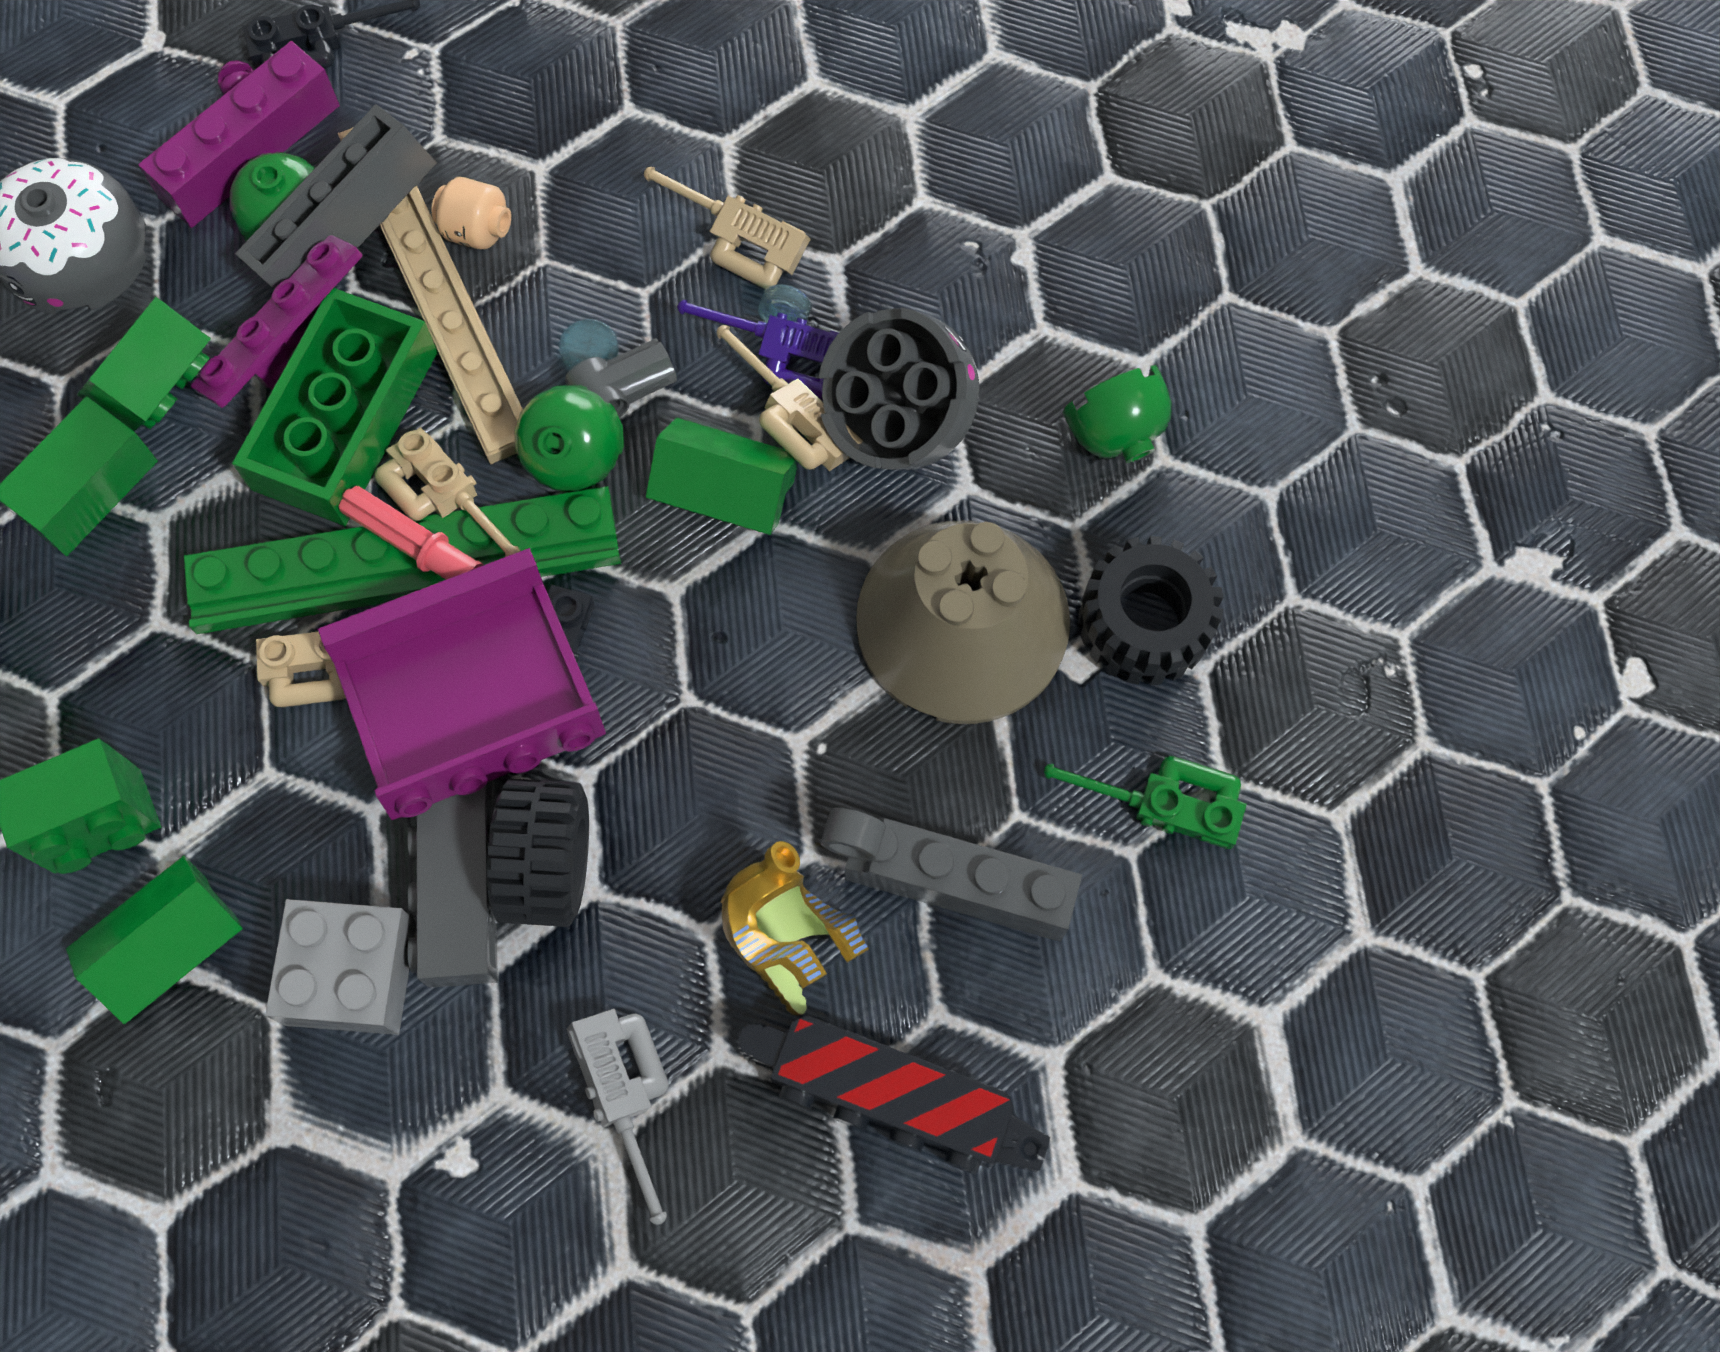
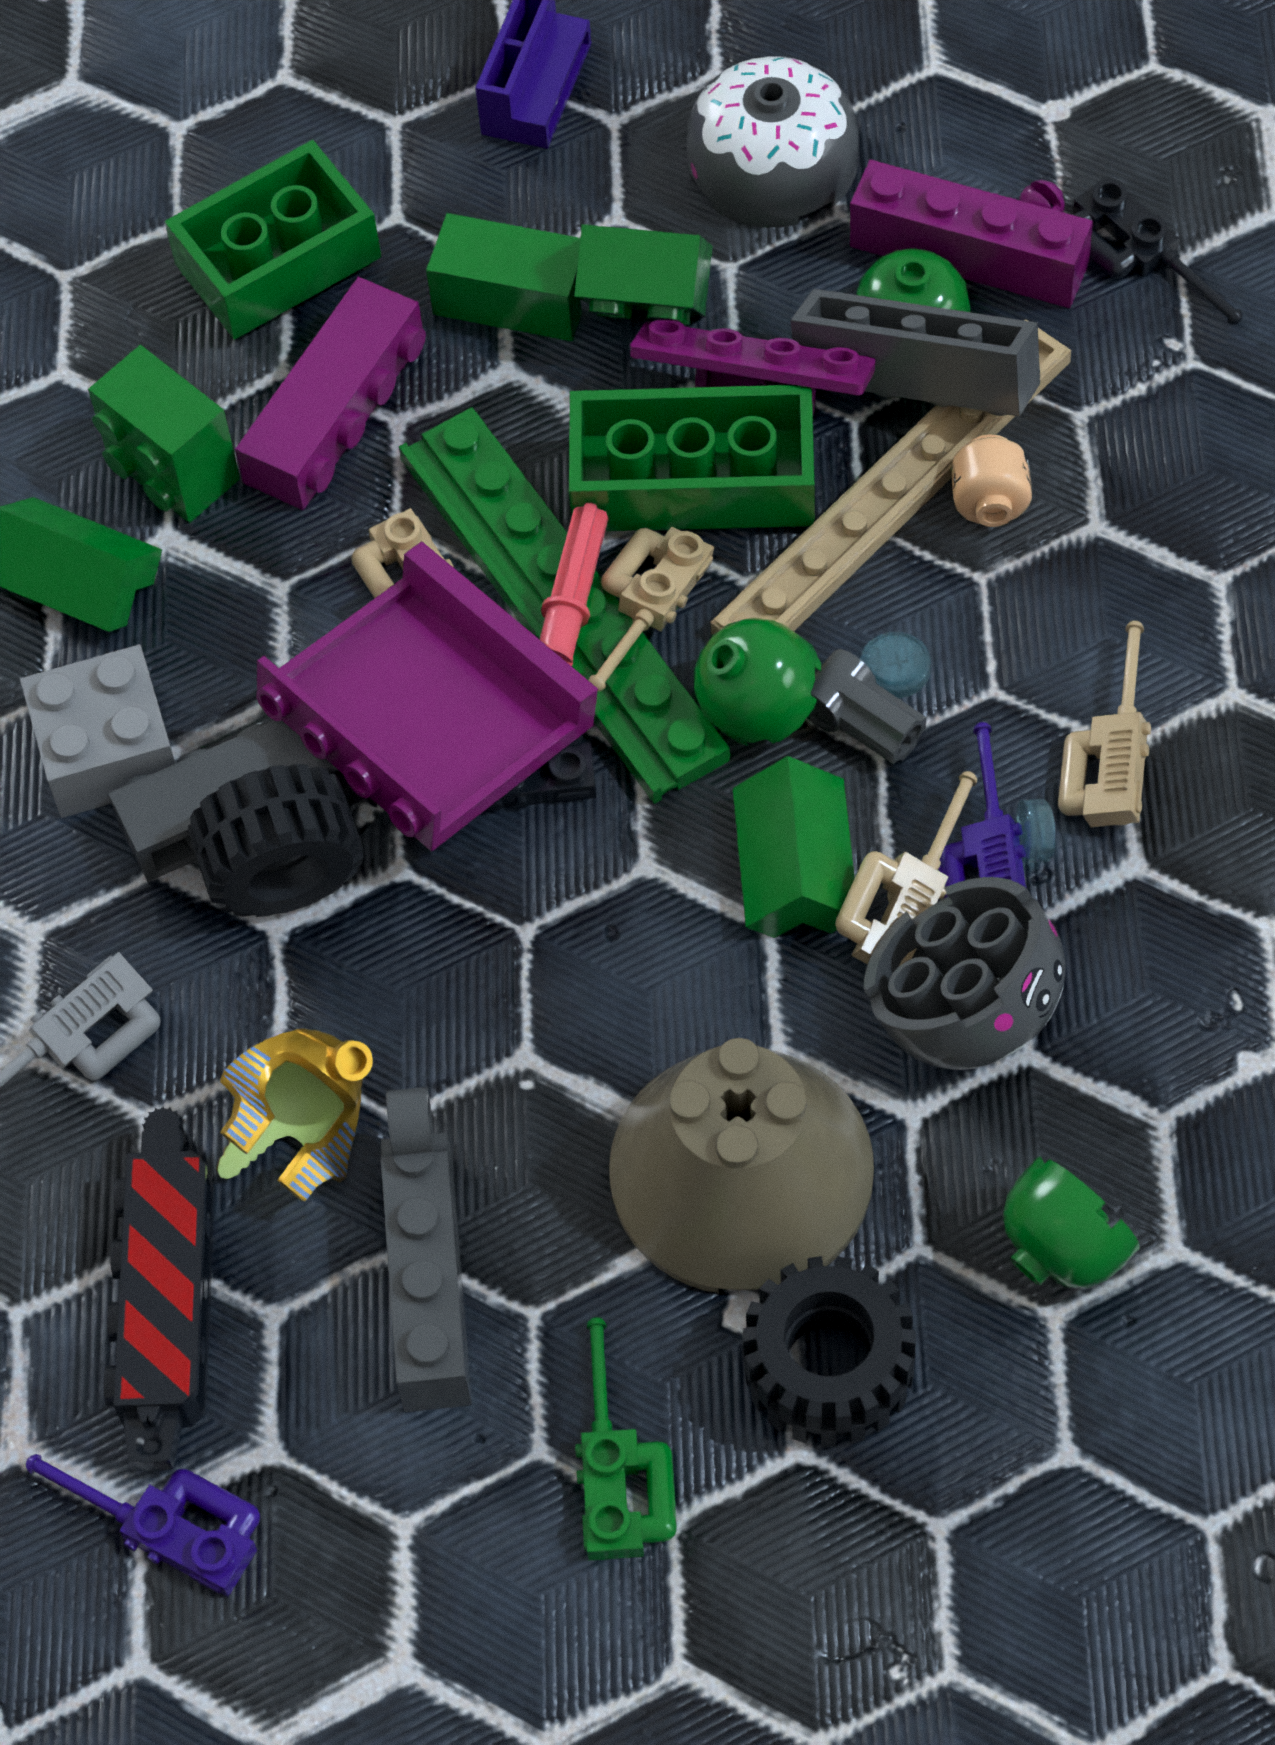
camera: 75 degrees right, 10 degrees down
none -> dark purple piece [25,1454,260,1597]
none -> magenta brick [235,277,426,511]

